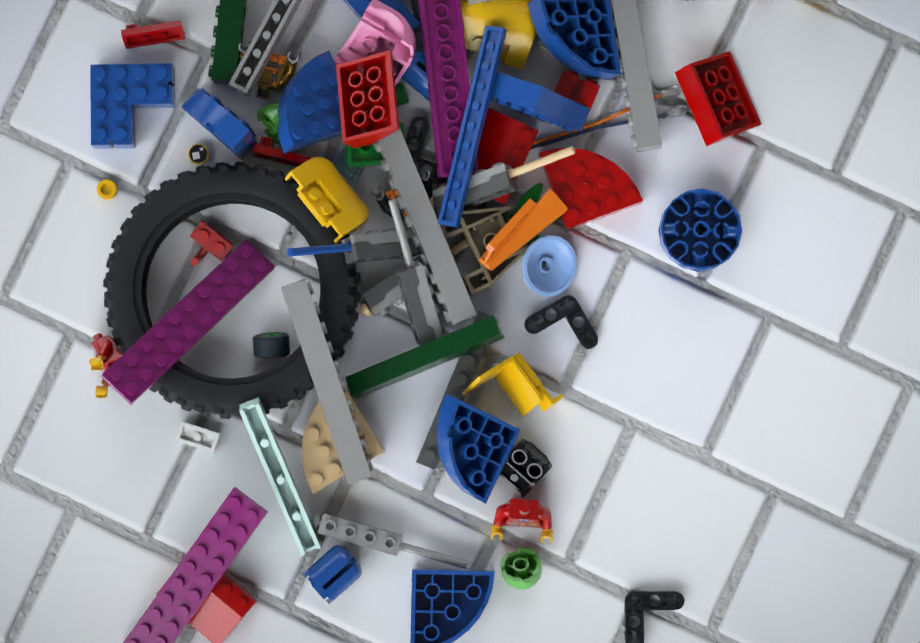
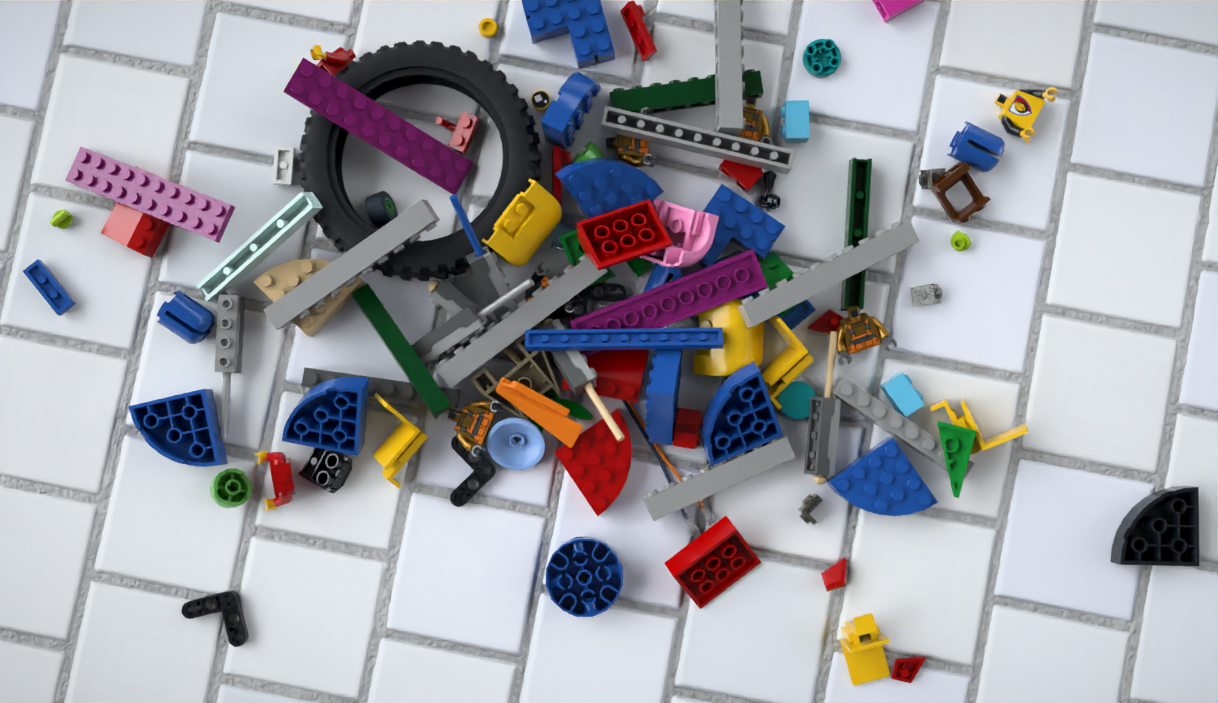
camera: 80 degrees right, 0 degrees up
none -> torso [447,399,504,459]

